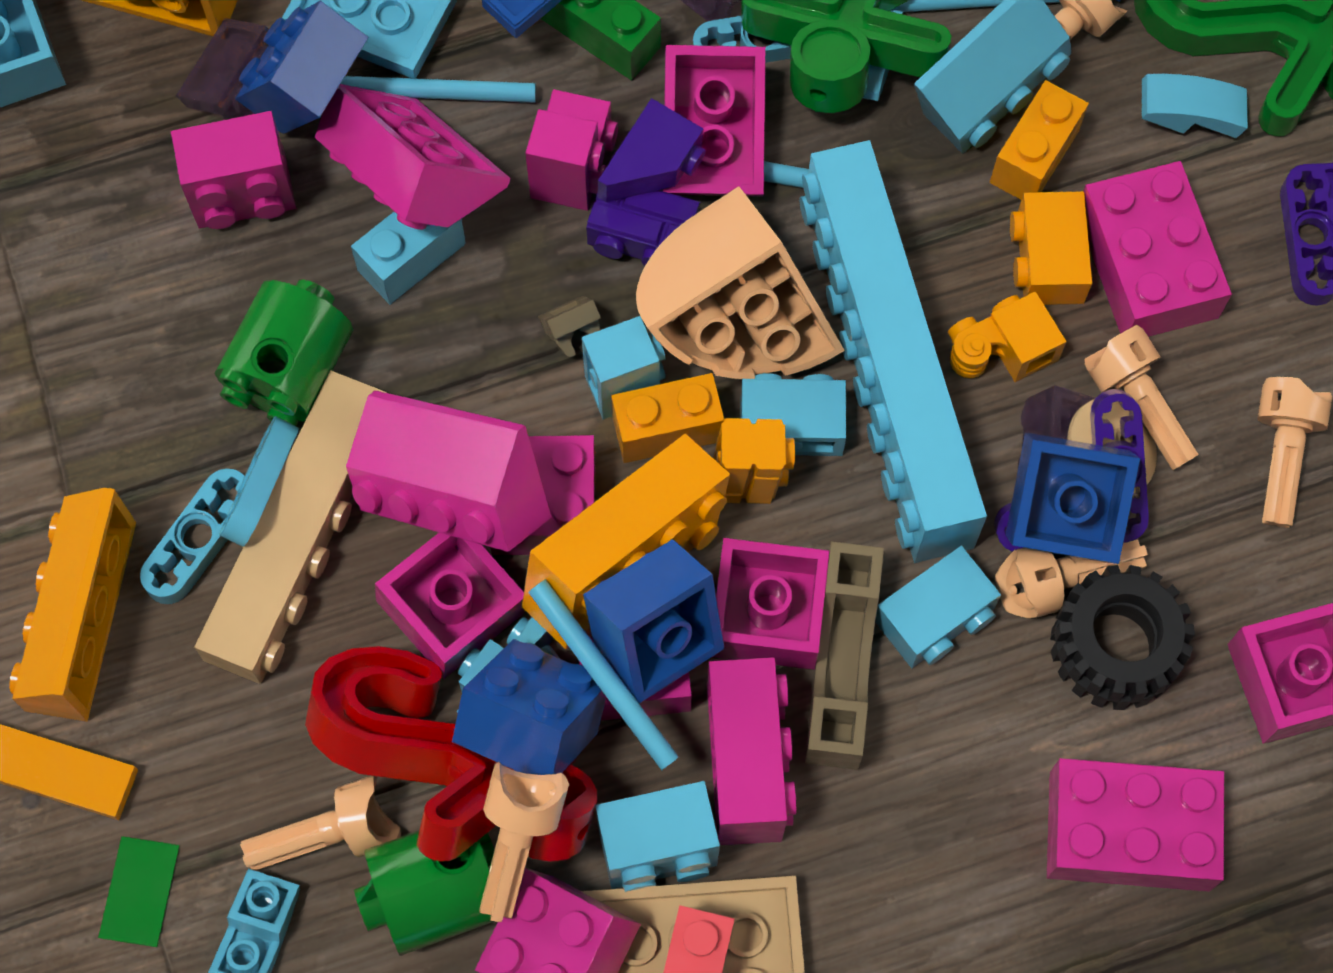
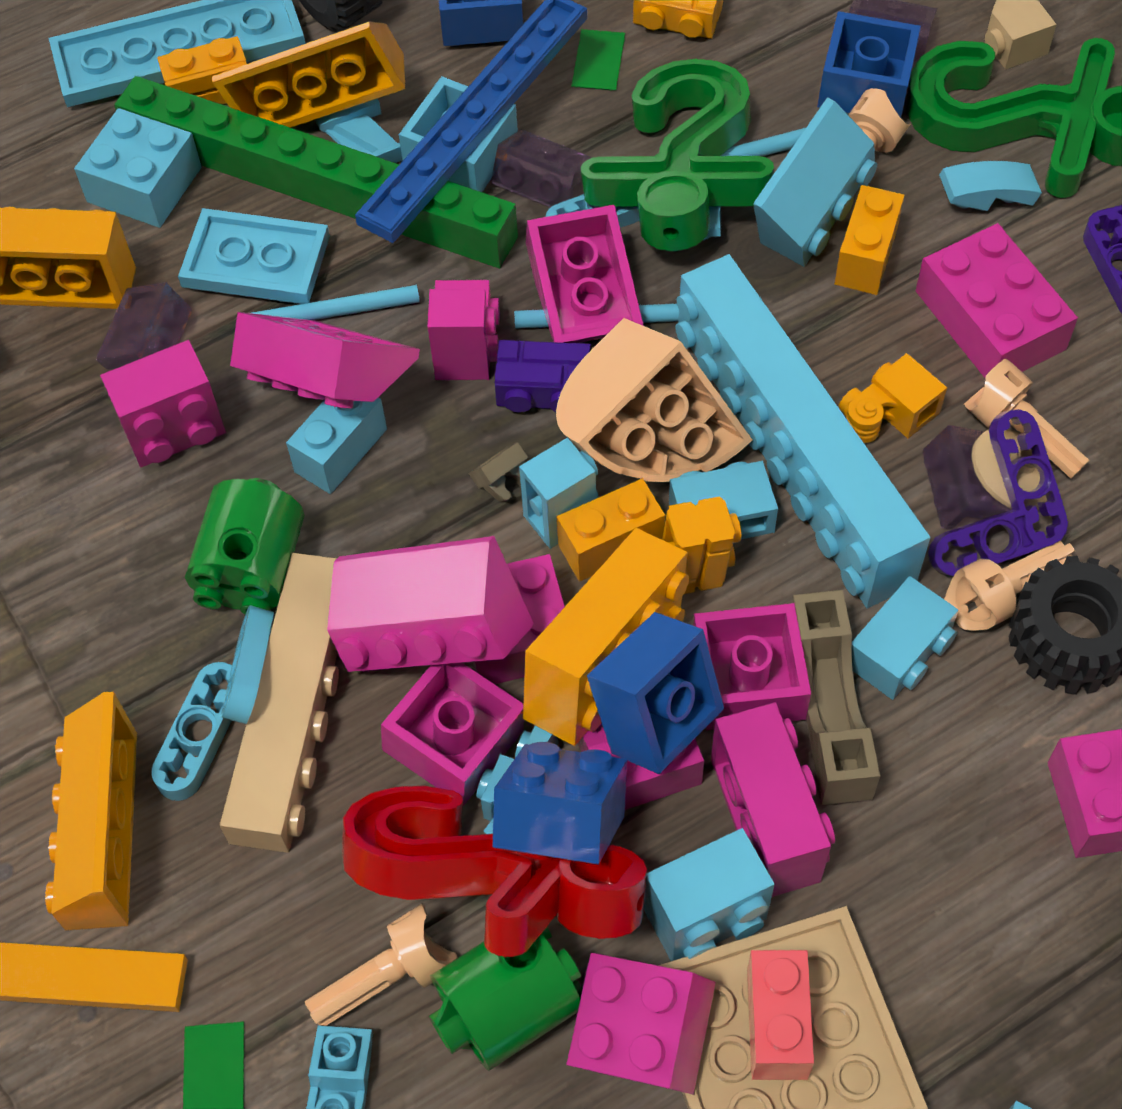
camera: 10 degrees left, 10 degrees down
brick [235,0,369,134] -> none
light nougat piece [479,762,569,922] -> none
medium azure bar [528,579,679,770] -> none
dark purple slope [597,98,706,202] -> none
blue brick [1005,432,1140,564] -> none
light orange brick [1010,191,1092,305] -> none

